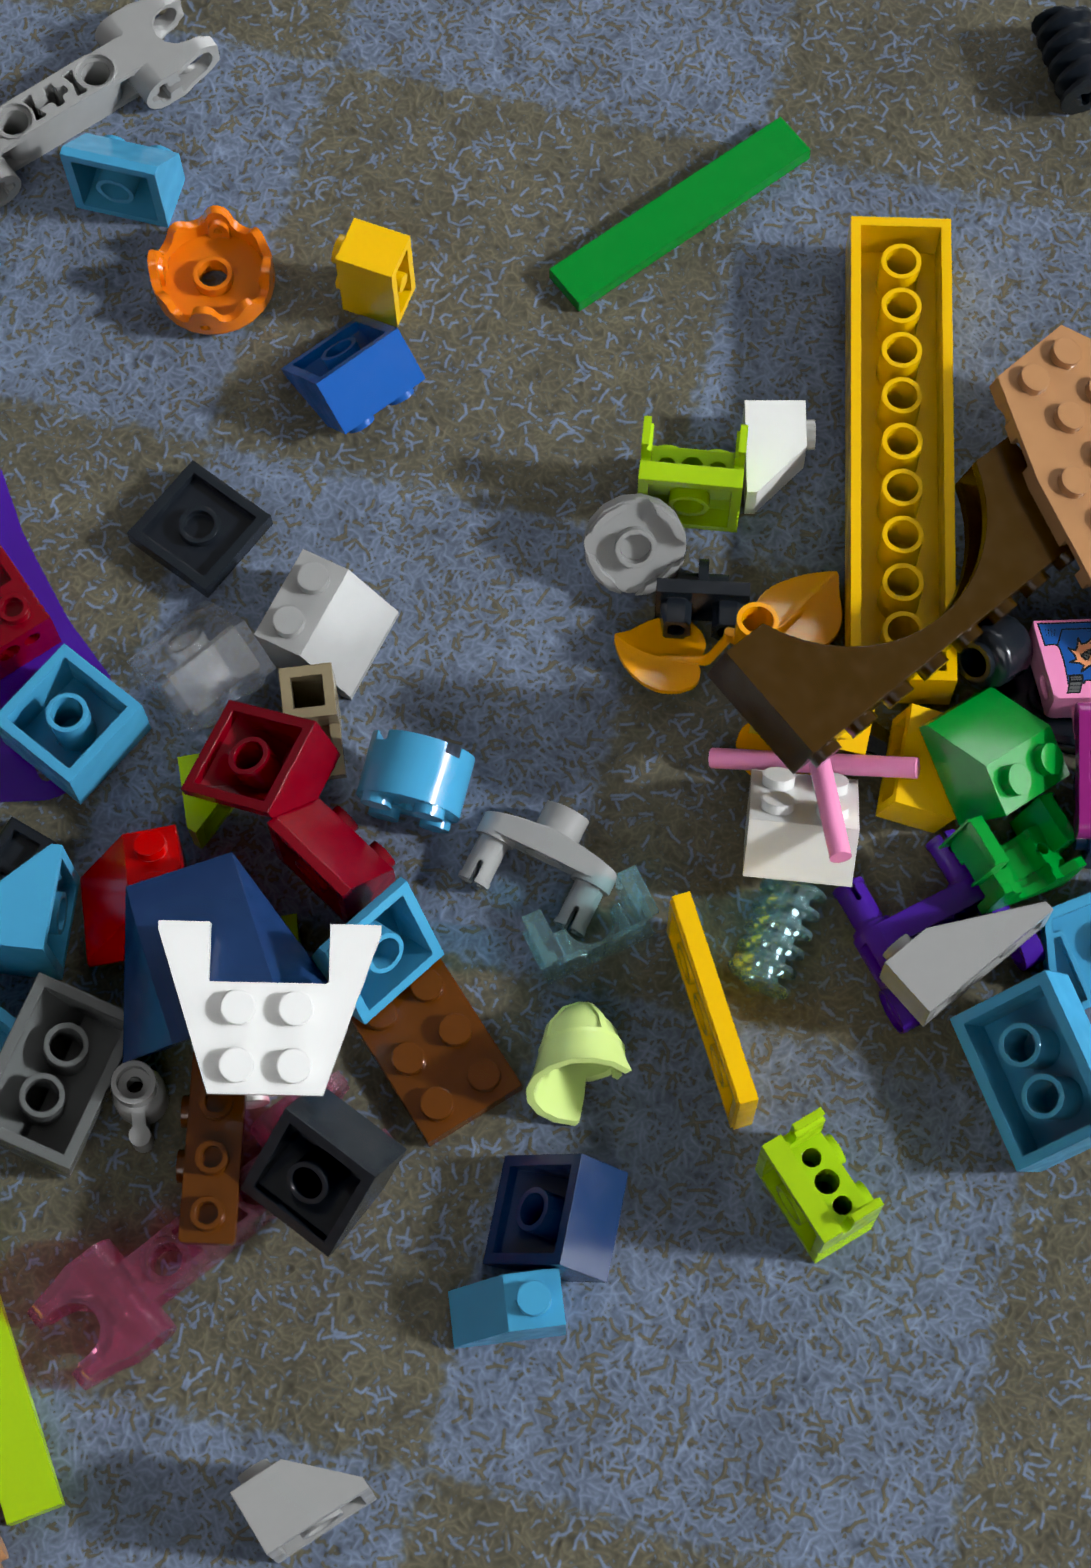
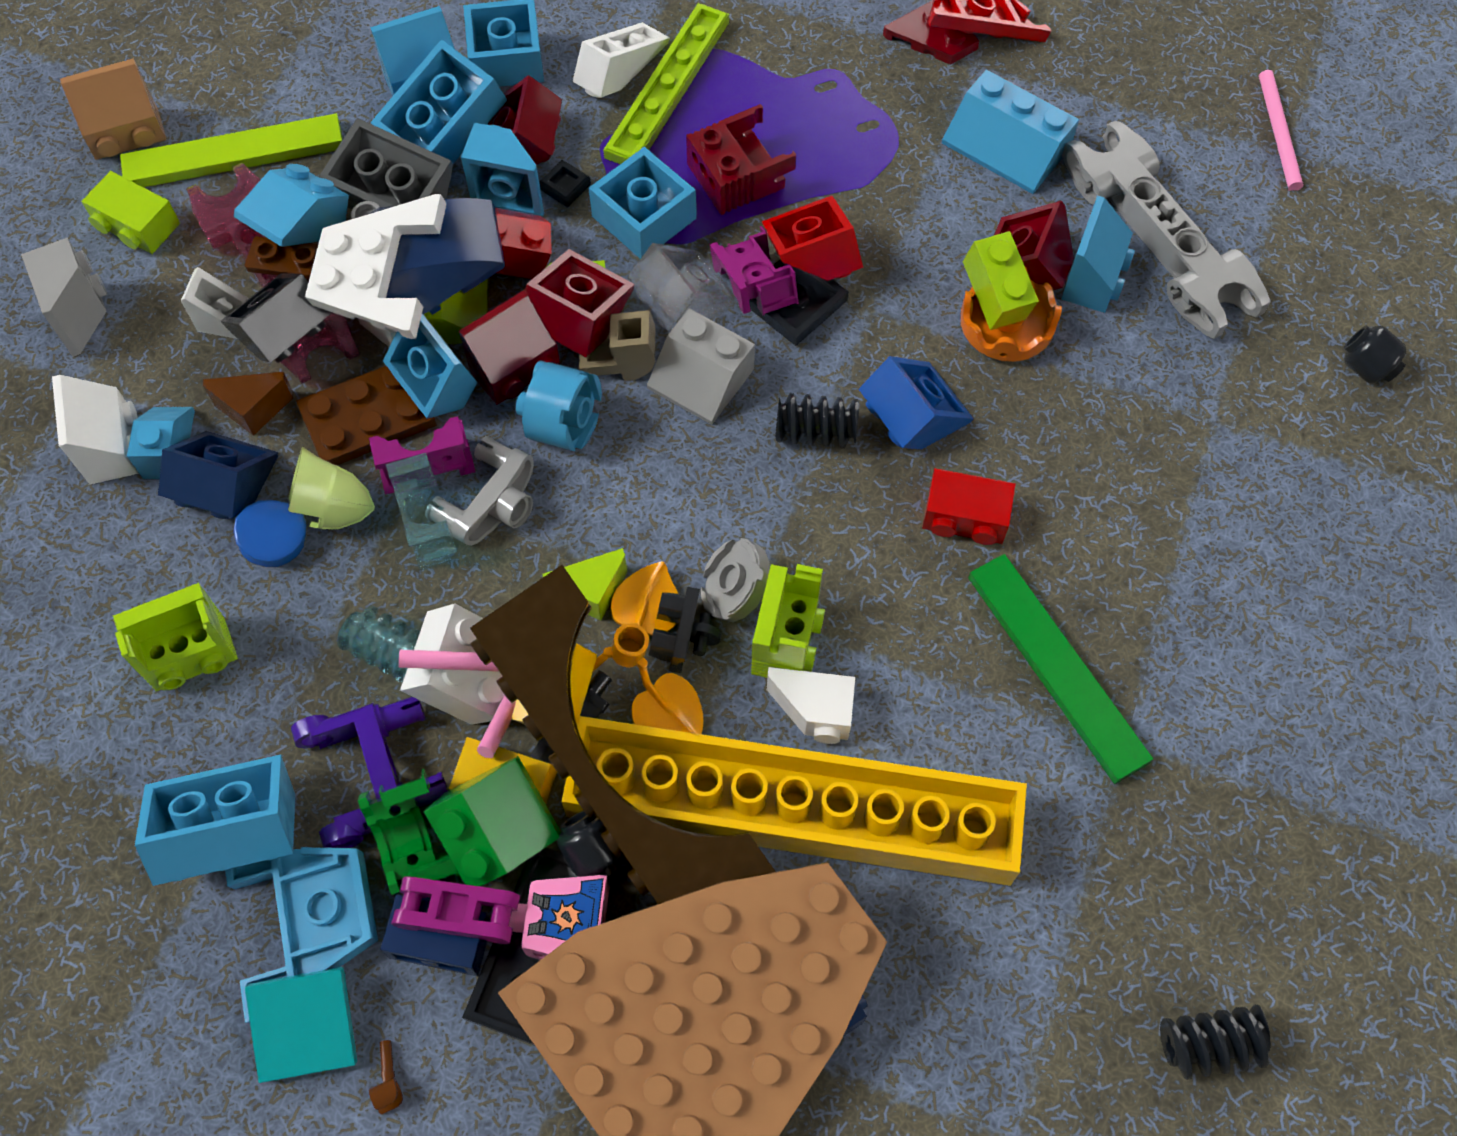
camera: 95 degrees right, 5 degrees down
yellow brick [331,218,416,328] -> none
yellow tile [667,891,759,1130] -> none
light grey slope [879,901,1054,1027] -> none
none -> white slope [52,375,138,485]
none -> lime brick [81,170,180,254]
none -> white slope [181,267,249,339]
none -> reddish brown slope [203,371,293,436]
none -> blue piece [233,500,307,567]
none -> dark azure slope [234,164,349,247]
none -> magenta piece [369,416,476,495]
none -> lime slope [542,548,627,620]
none -> magenta piece [710,226,799,315]
none -> red slope [762,195,863,281]
none -> black piece [775,393,860,449]
none -> red brick [922,468,1016,545]
none -> lime brick [962,231,1039,330]
none -> dark red slope [994,201,1074,291]

